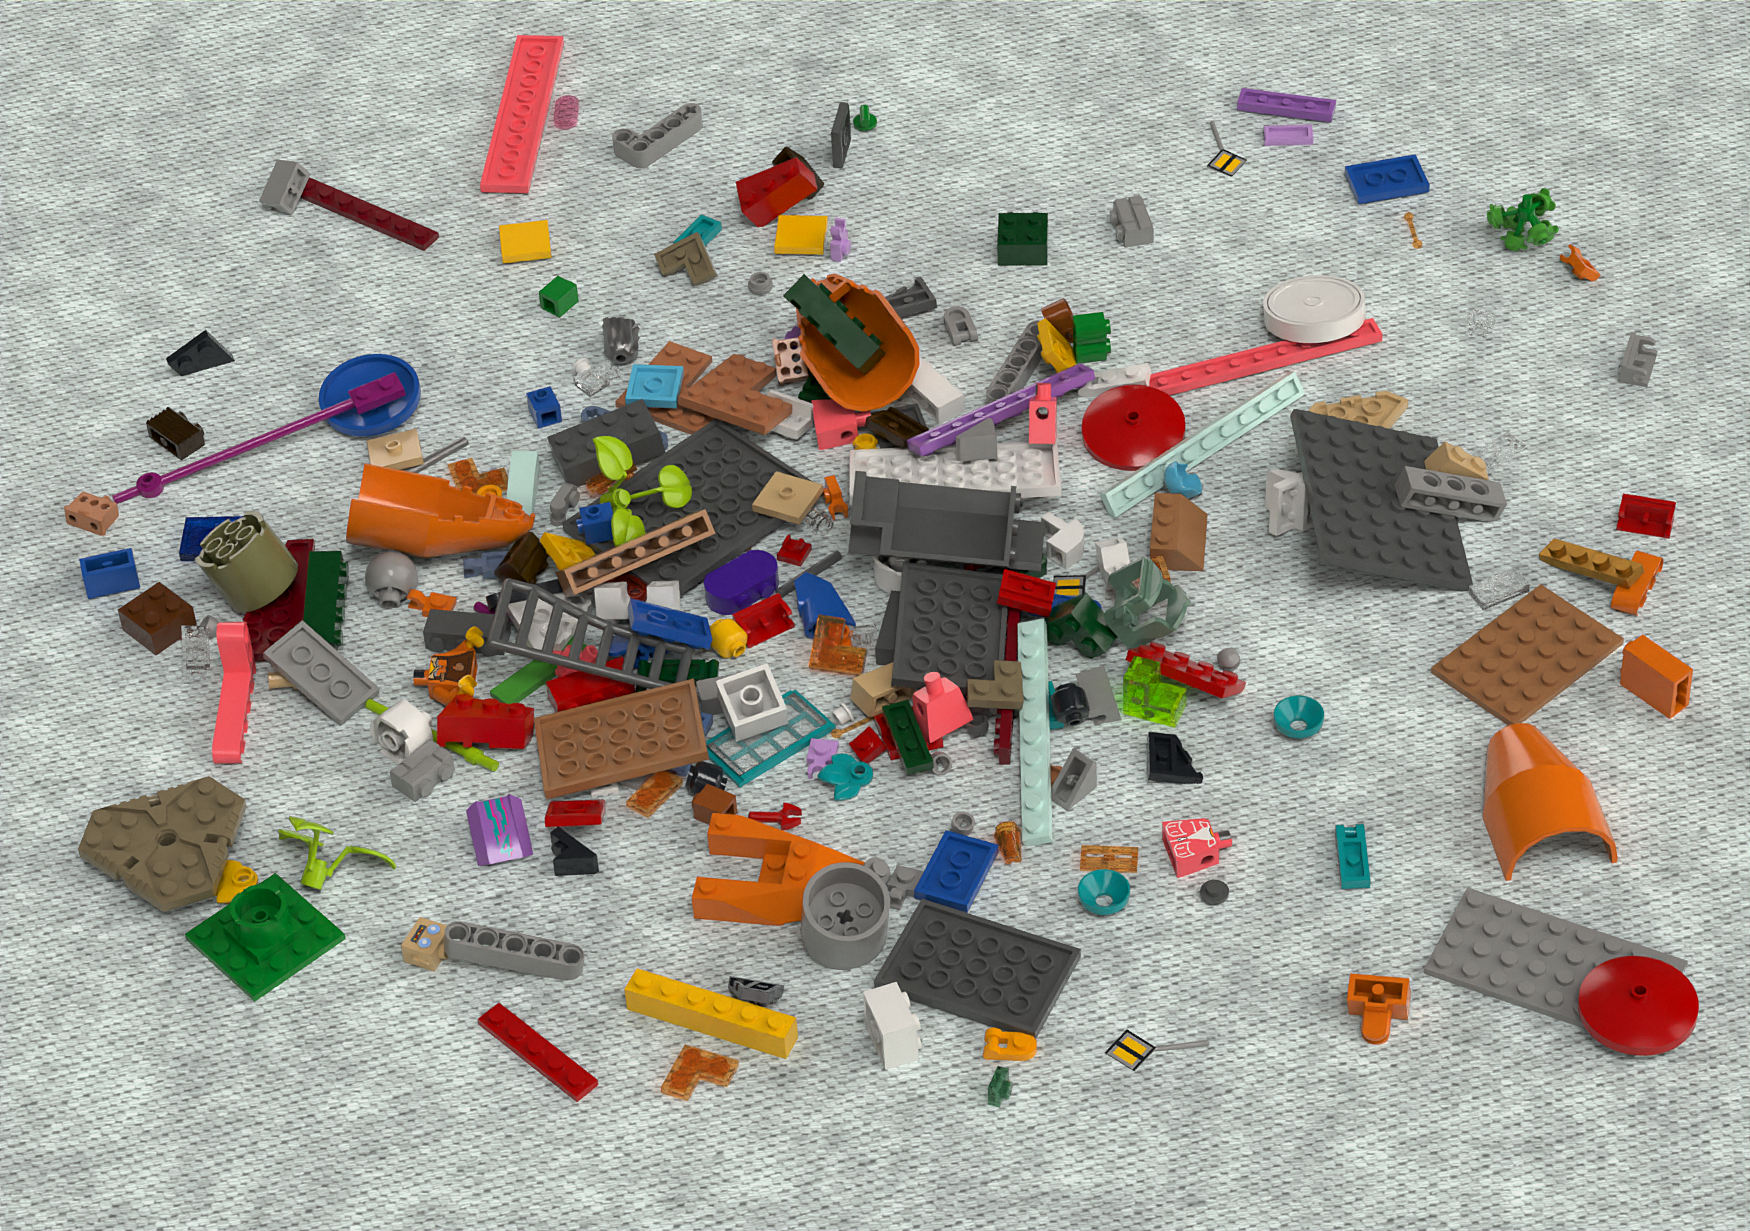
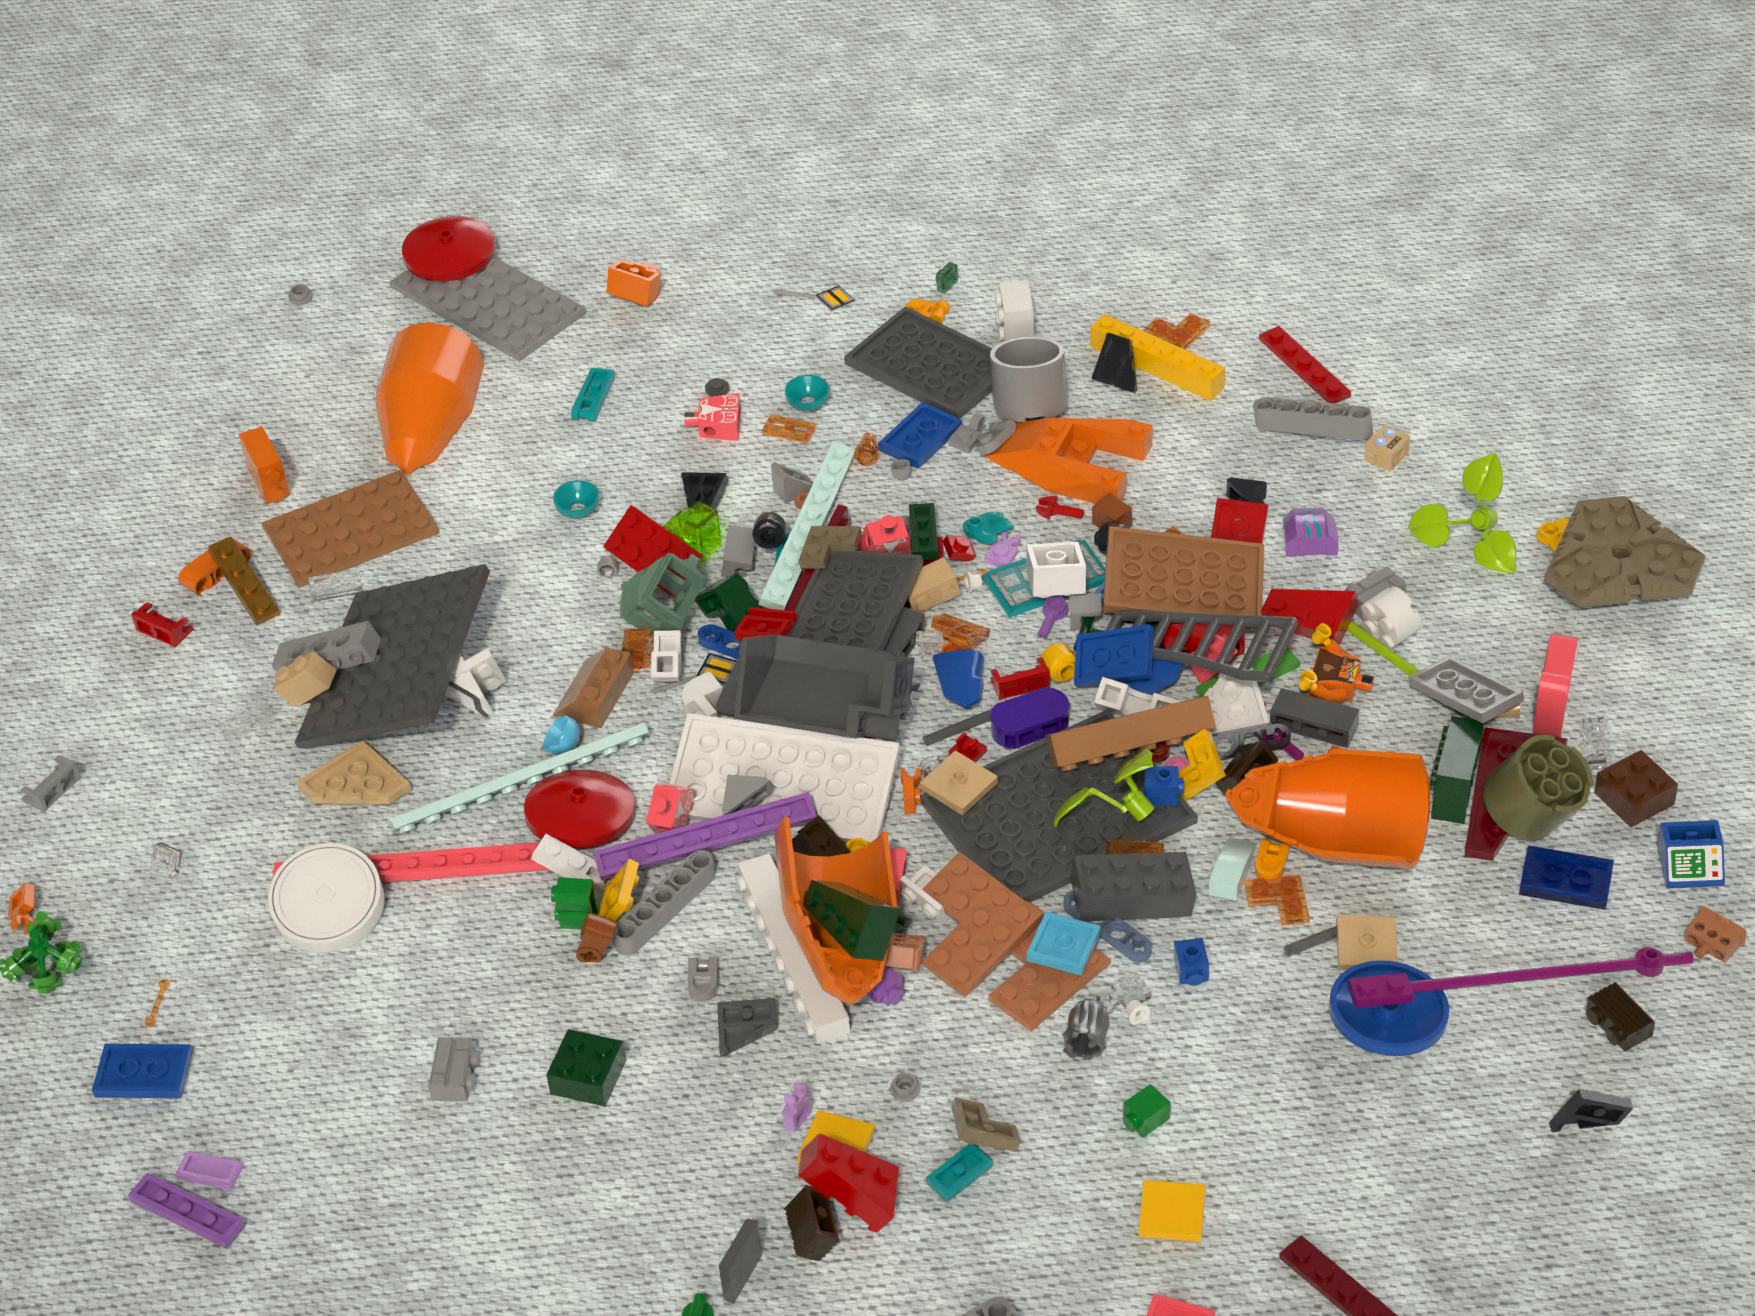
camera: 165 degrees left, 0 degrees up
green piece [185,873,346,1002] -> none
light grey plate [550,482,580,527] -> none
piece [1207,121,1247,177] -> none

